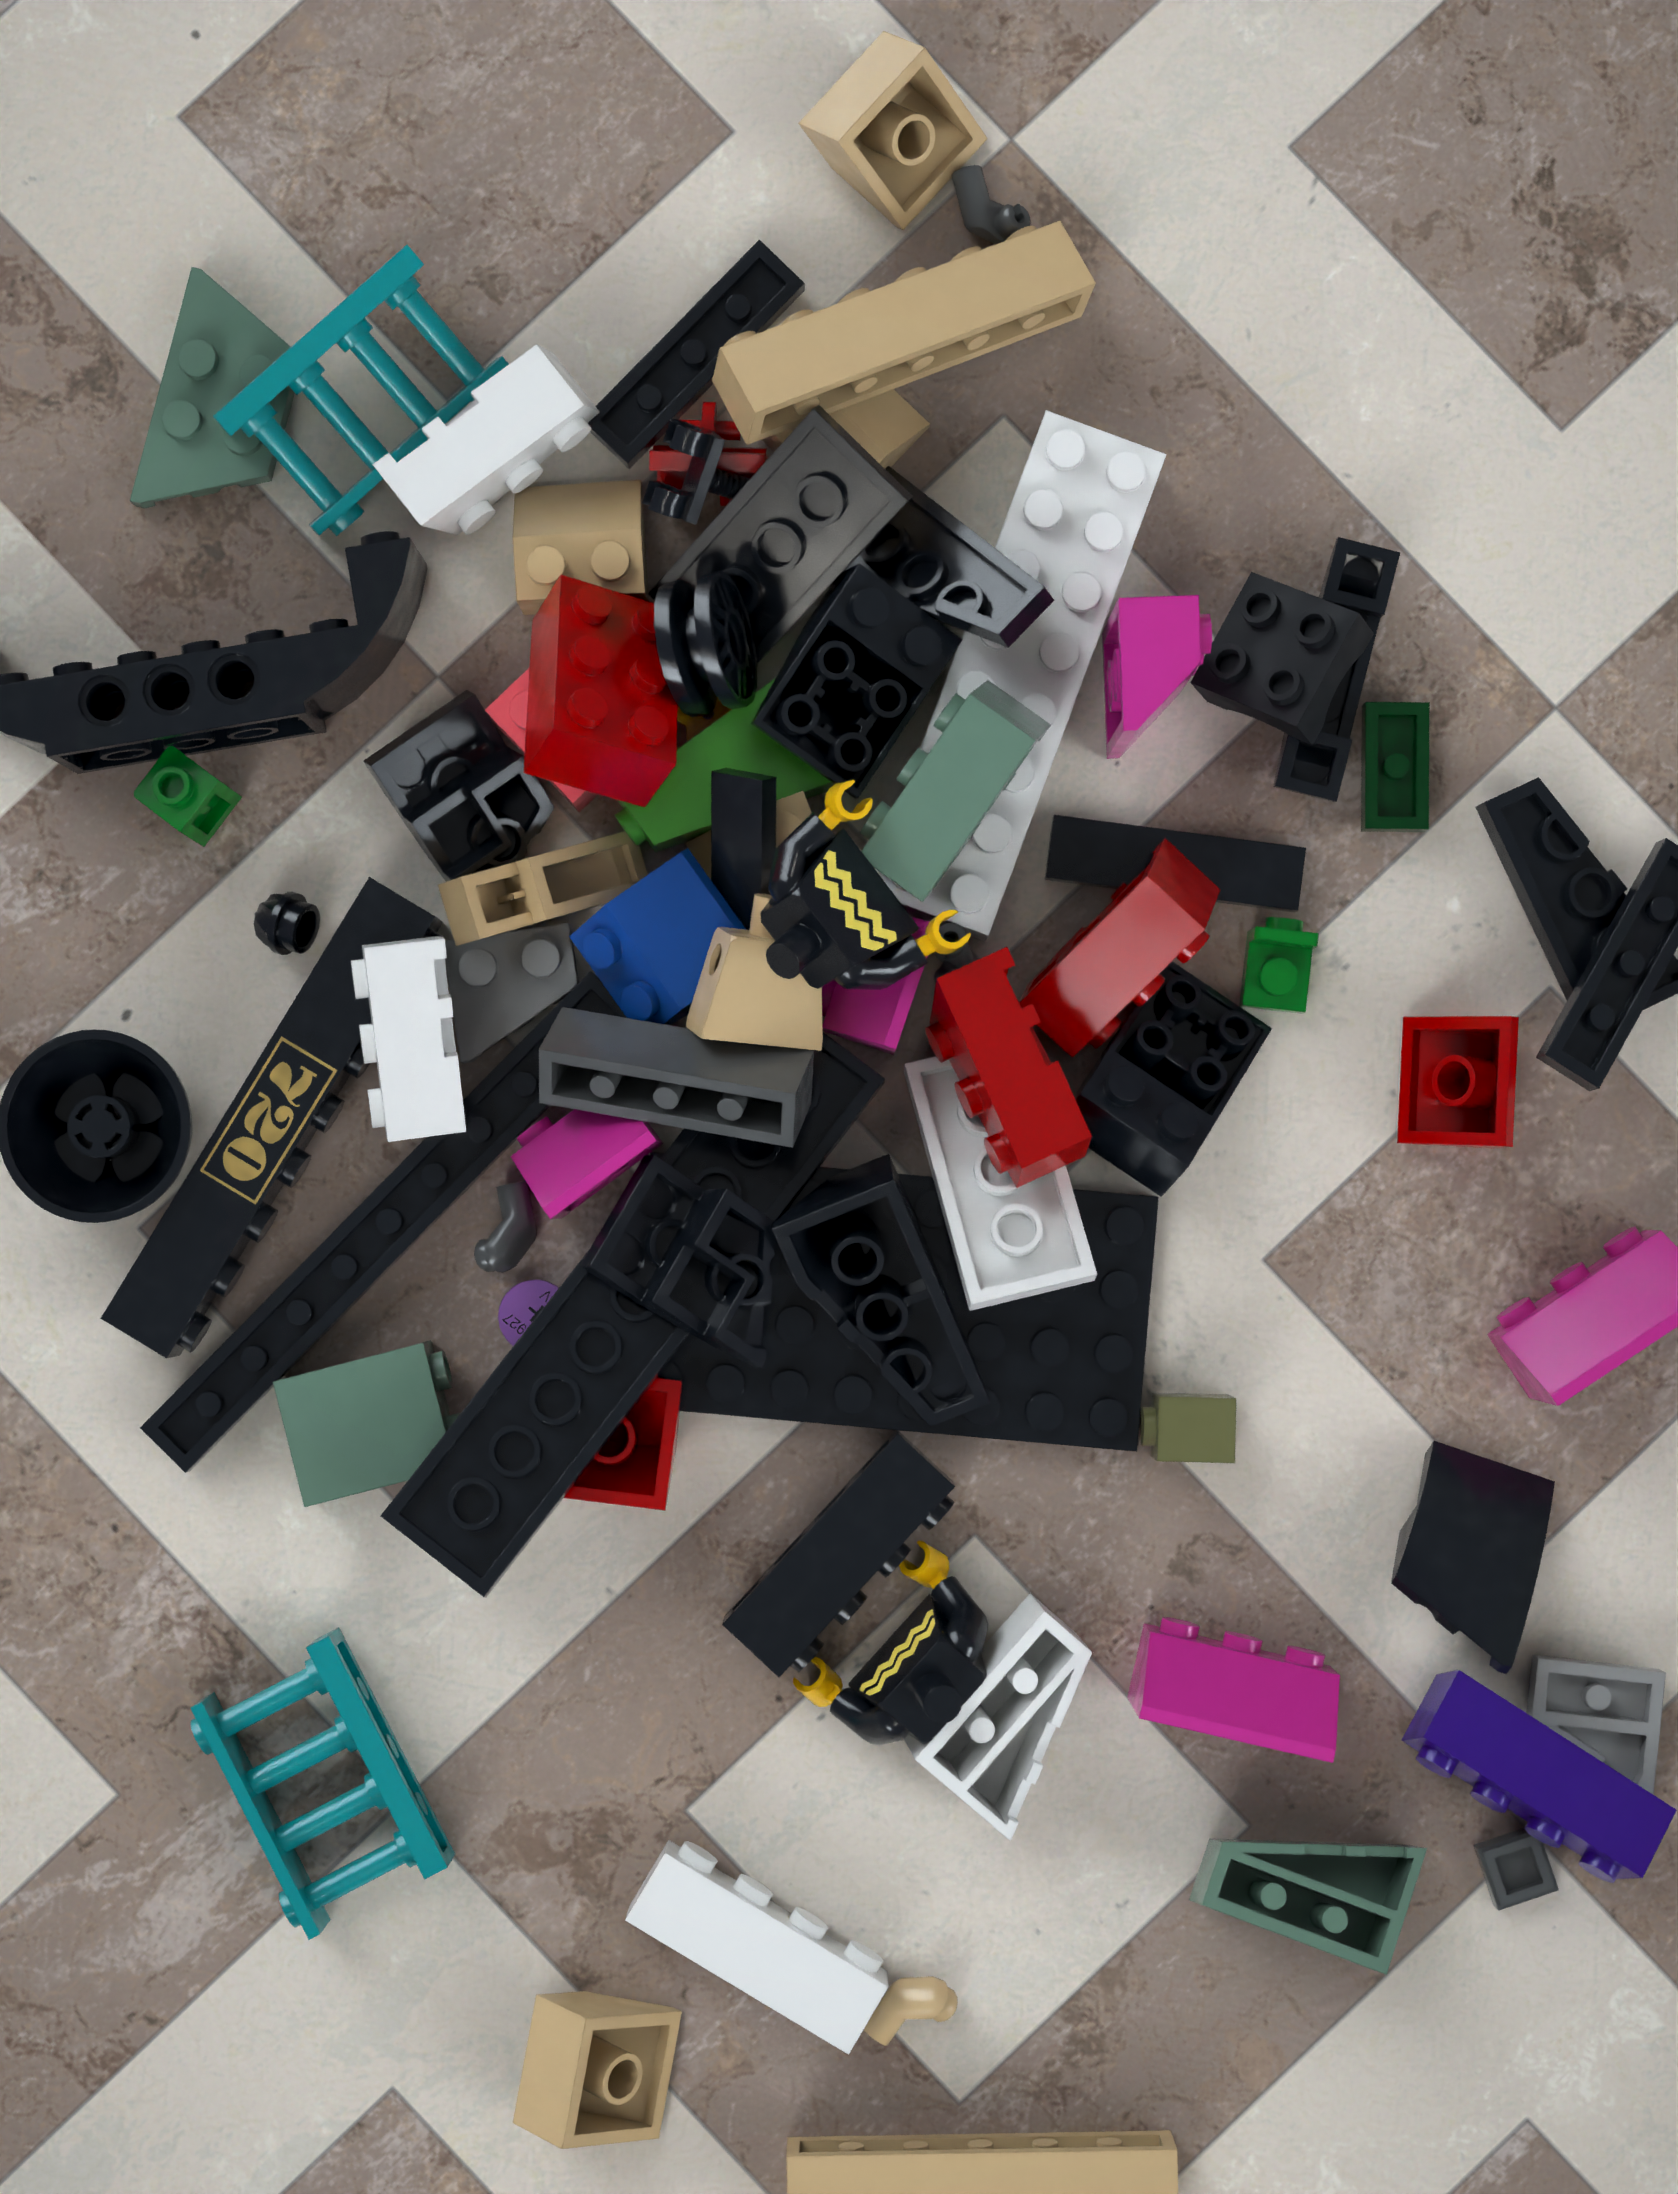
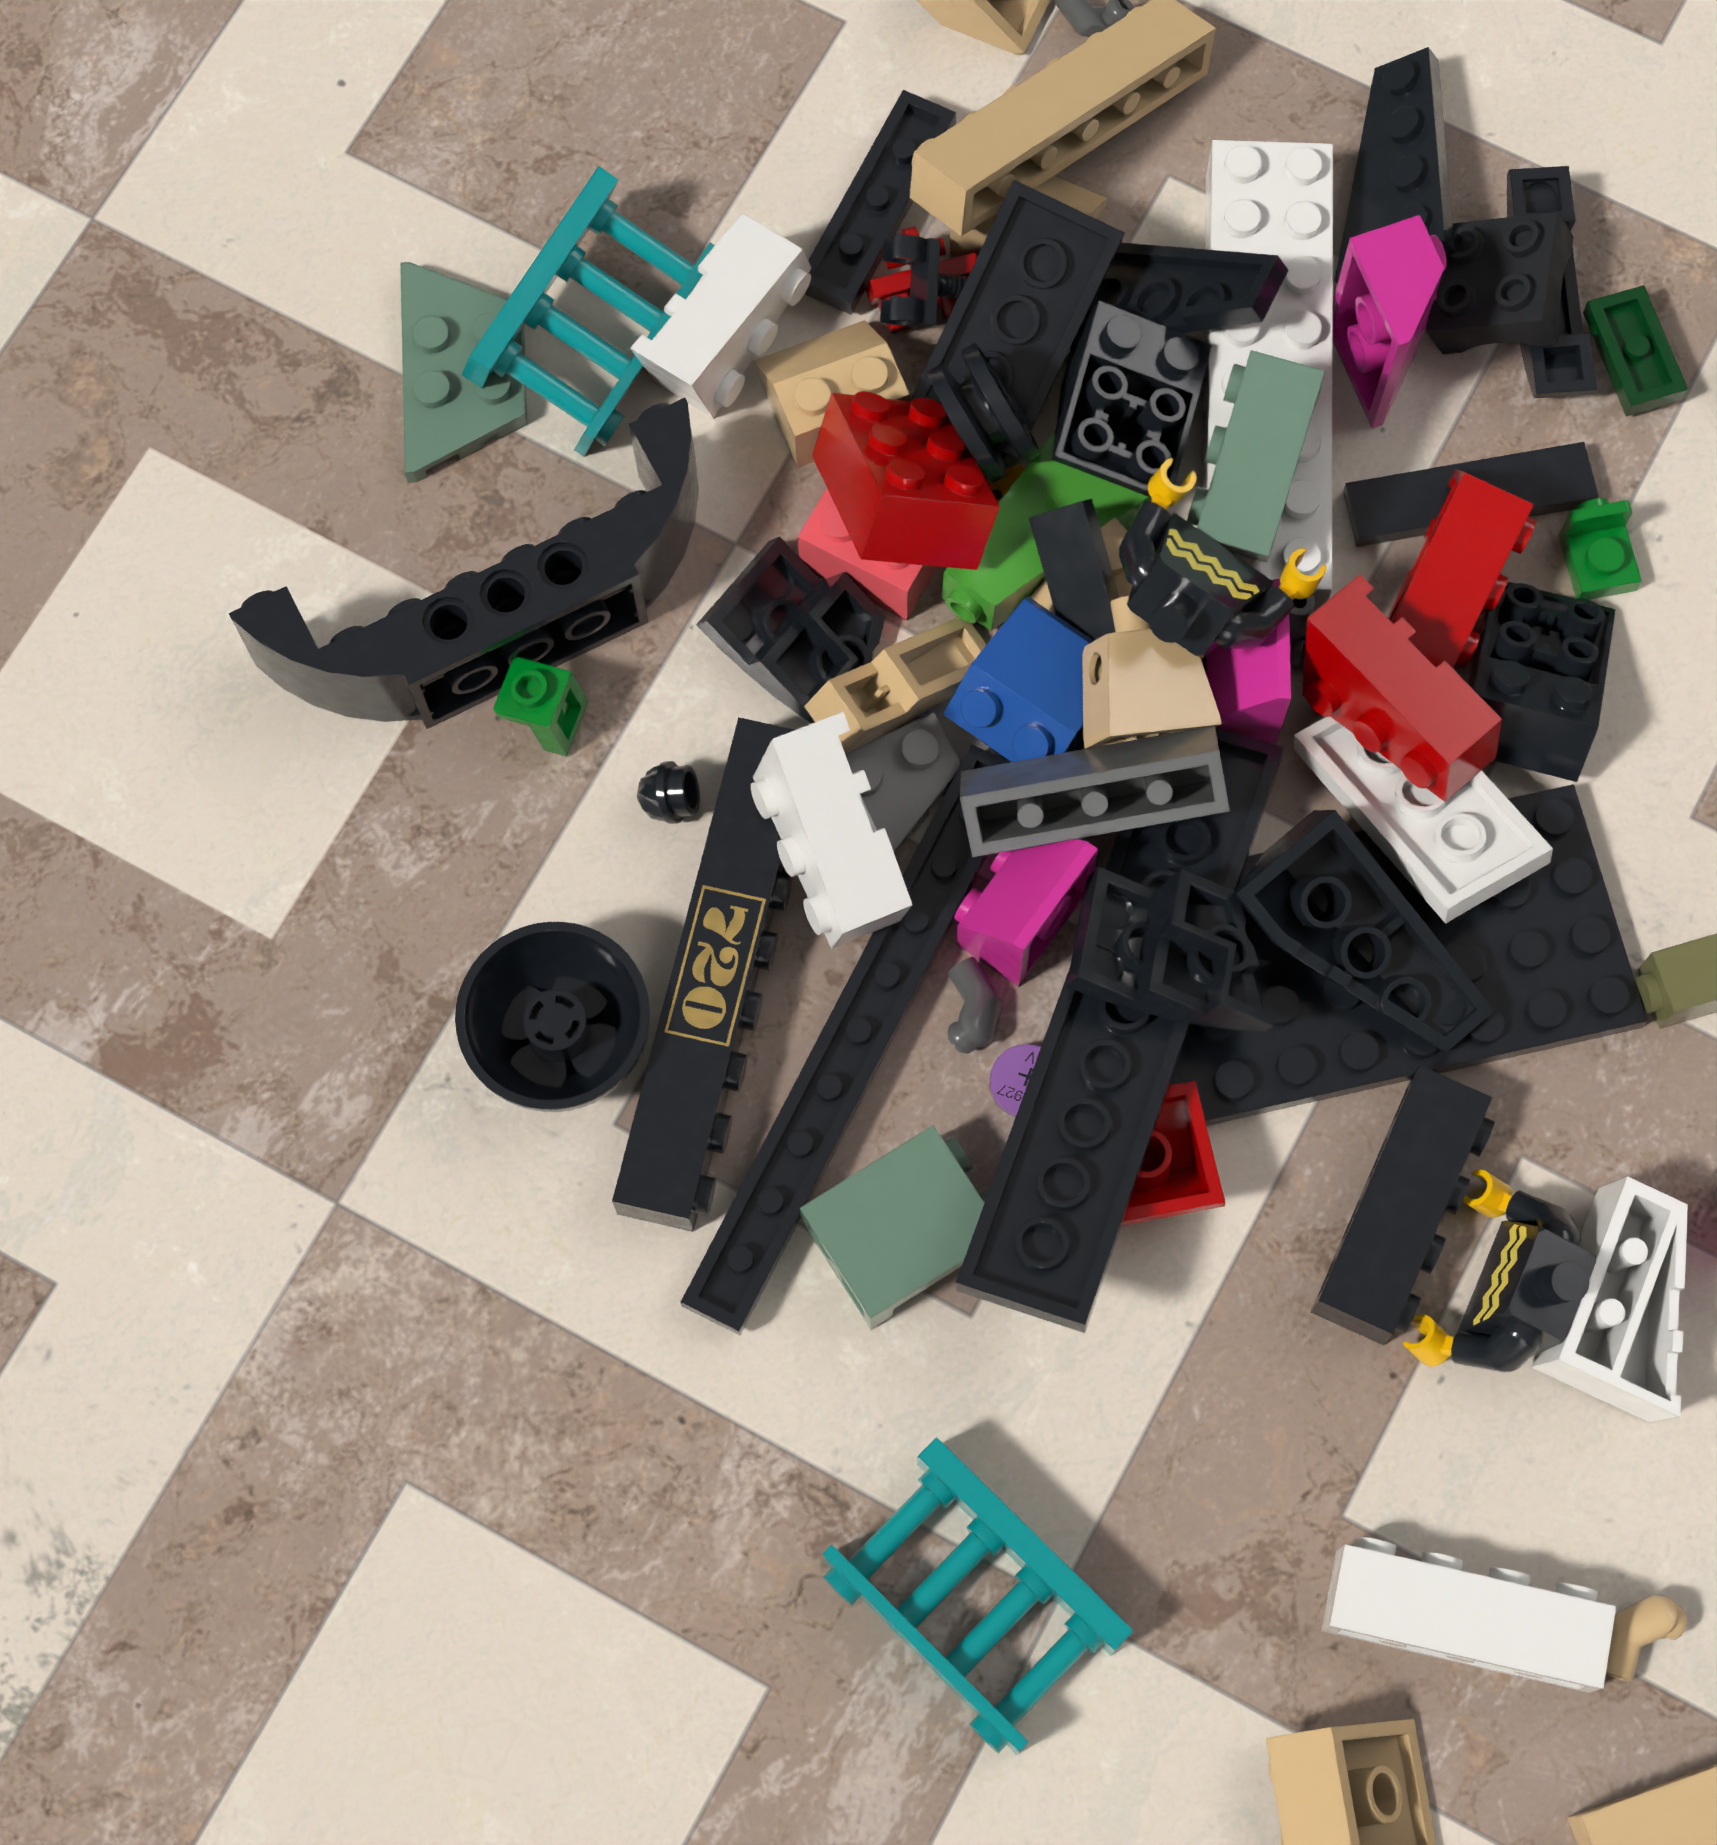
camera: 15 degrees left, 15 degrees down
none -> black wing [1334,47,1455,284]

